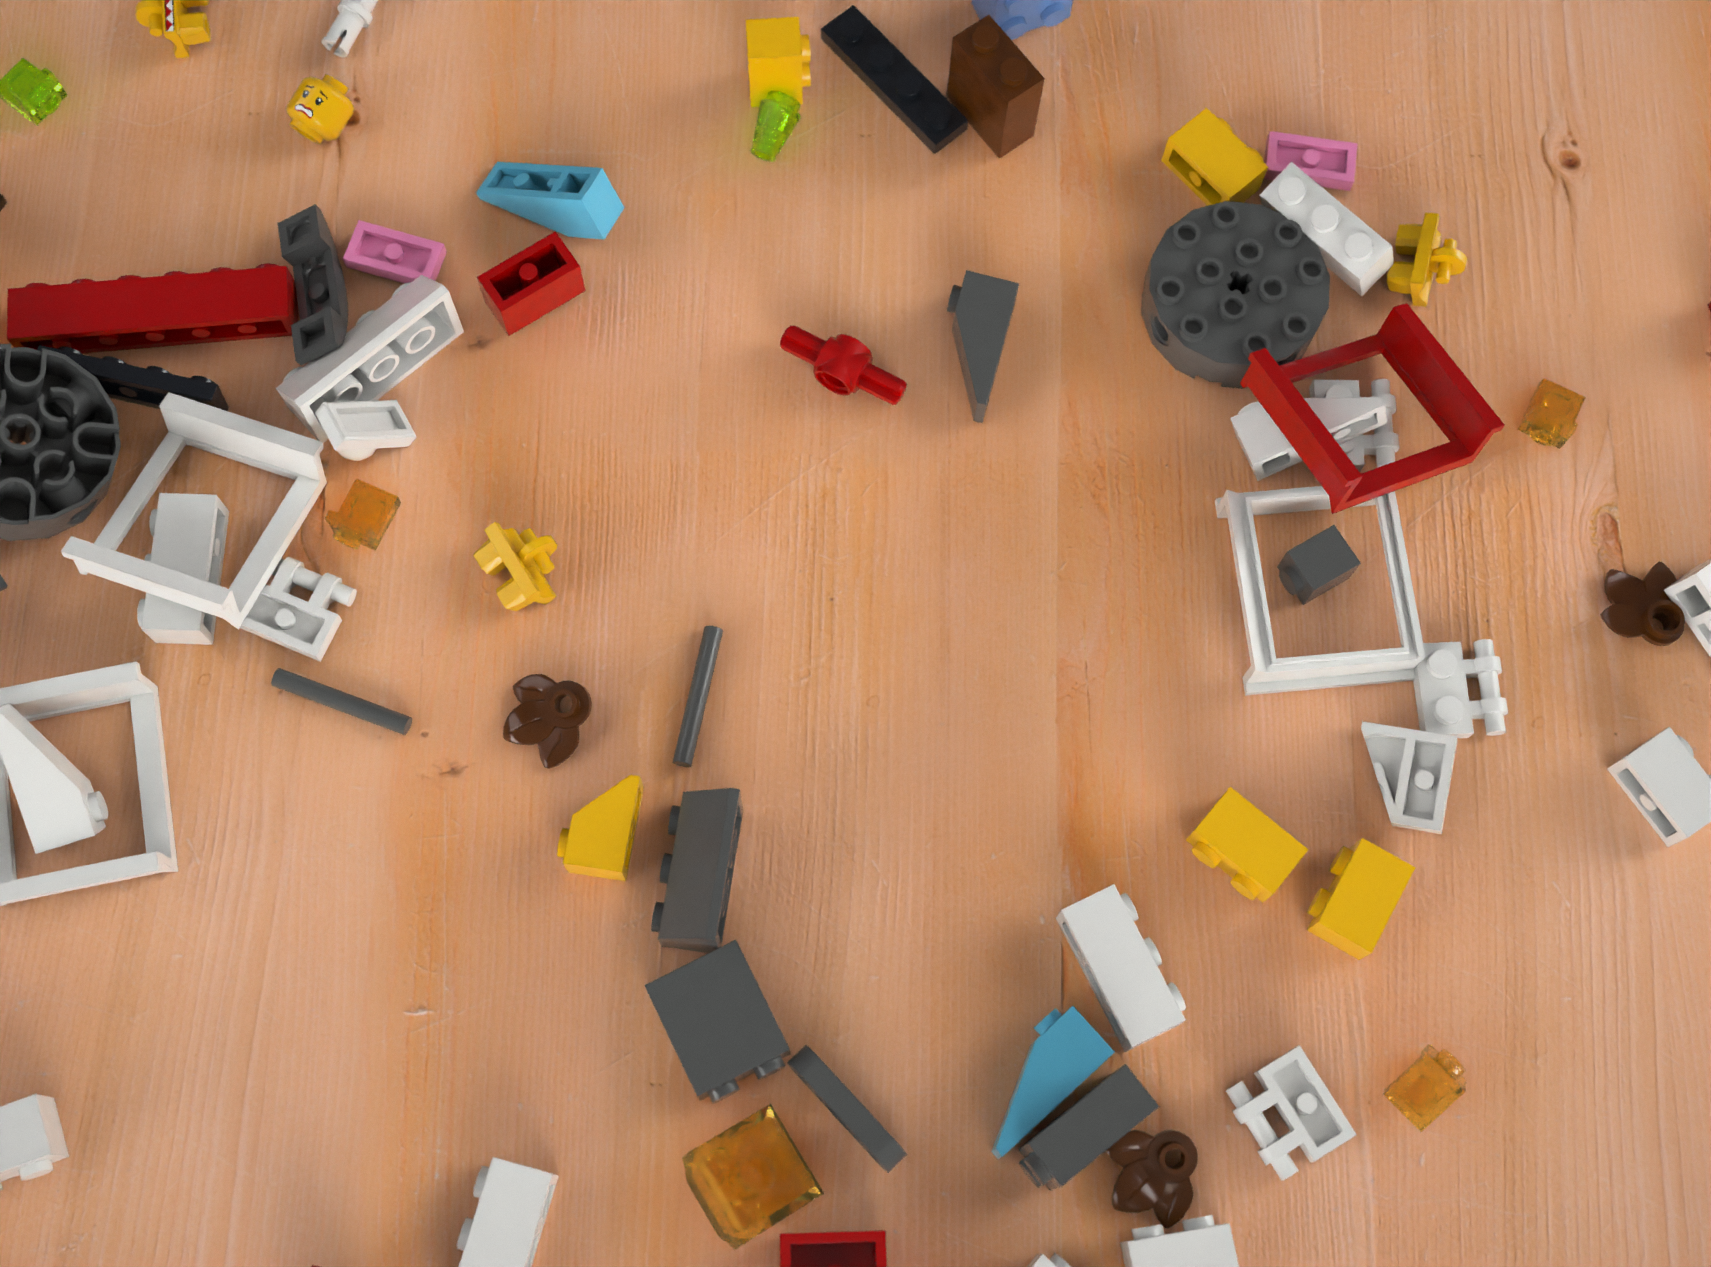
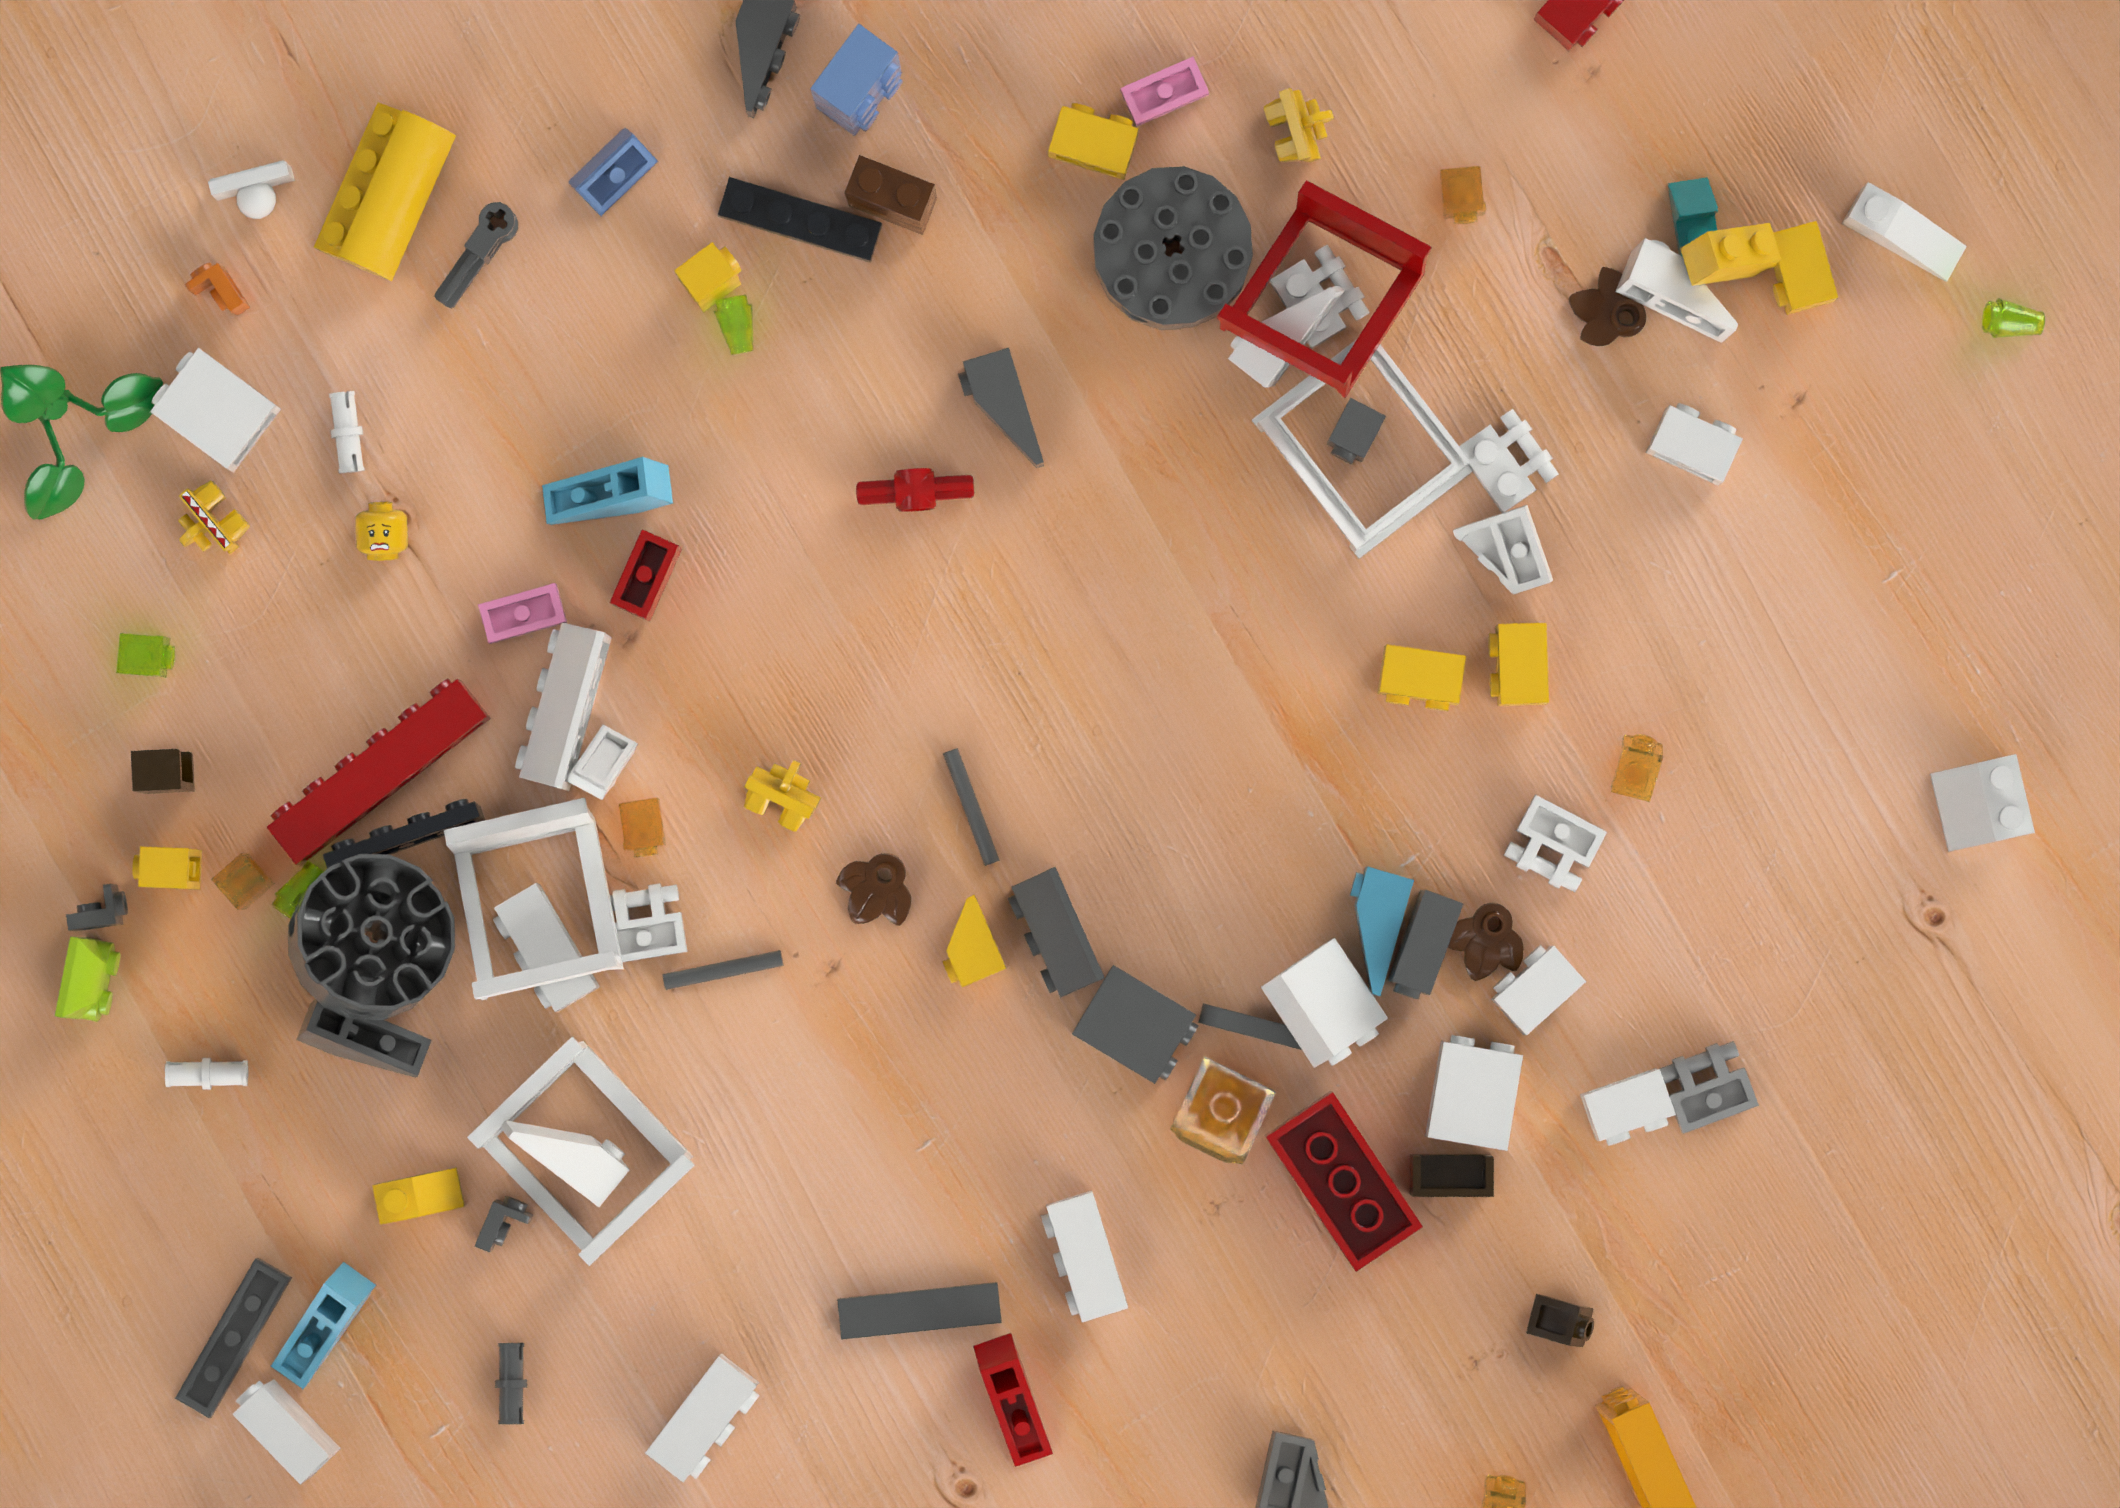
camera: 25 degrees left, 15 degrees up
dark grey slope [278,204,348,365] -> none
white brick [1056,884,1186,1052] -> none
white brick [1260,162,1394,296] -> none
none -> dark grey tile [837,1282,1002,1340]
none -> white brick [1261,938,1388,1068]

